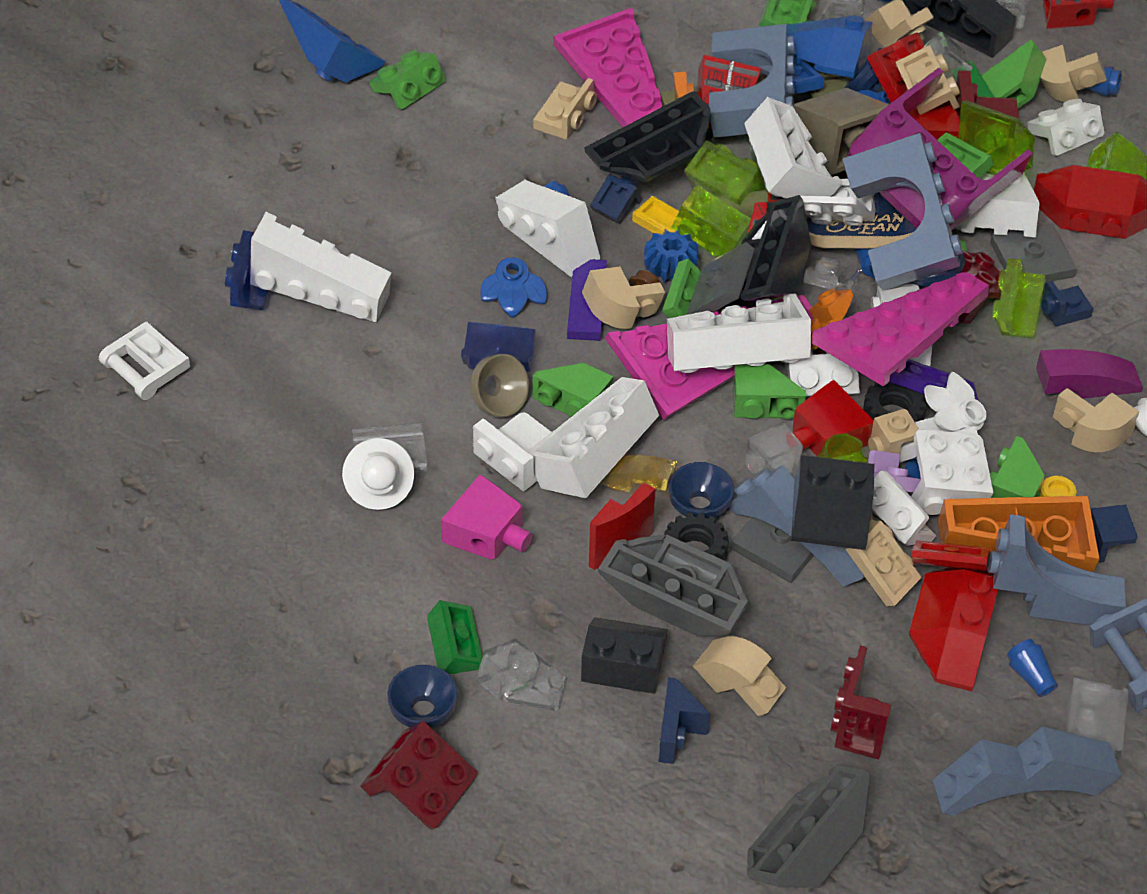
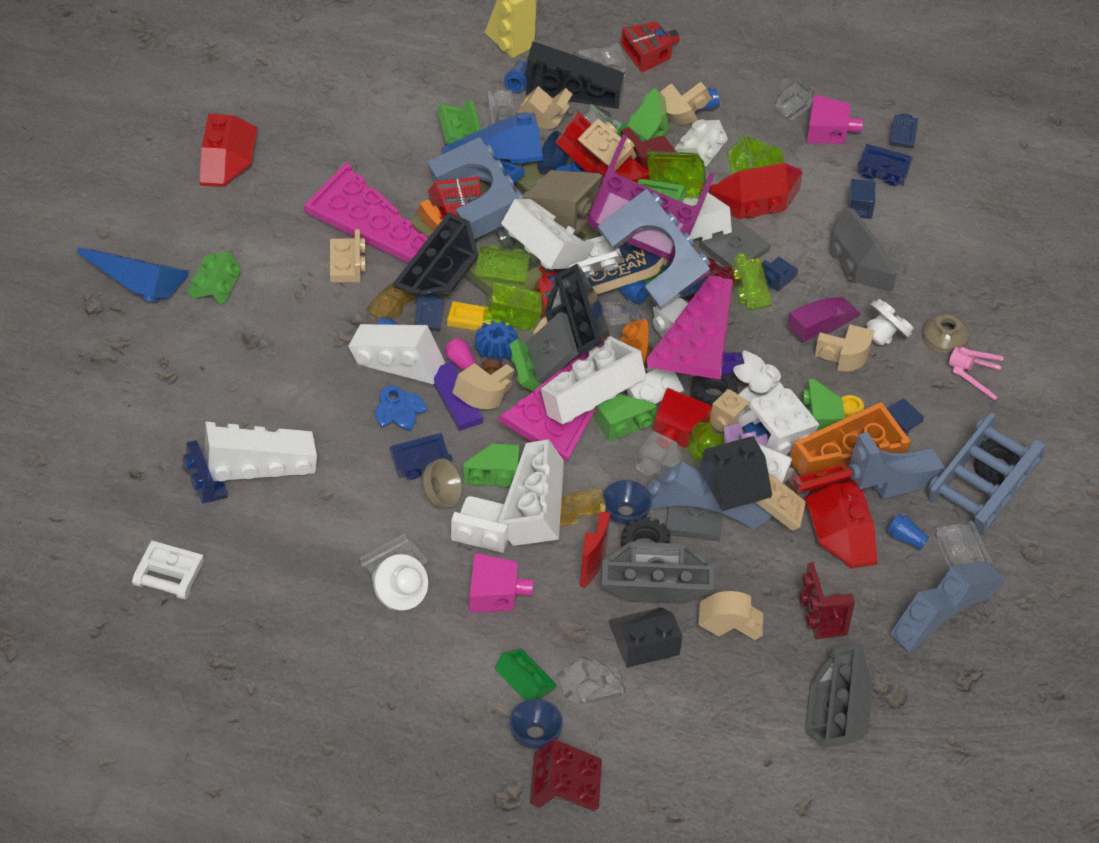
camera: 30 degrees left, 0 degrees up
dark blue slope [659,677,710,764] -> none
none -> clear yellow slope [367,282,418,319]
none -> dark pink cone [445,338,479,371]

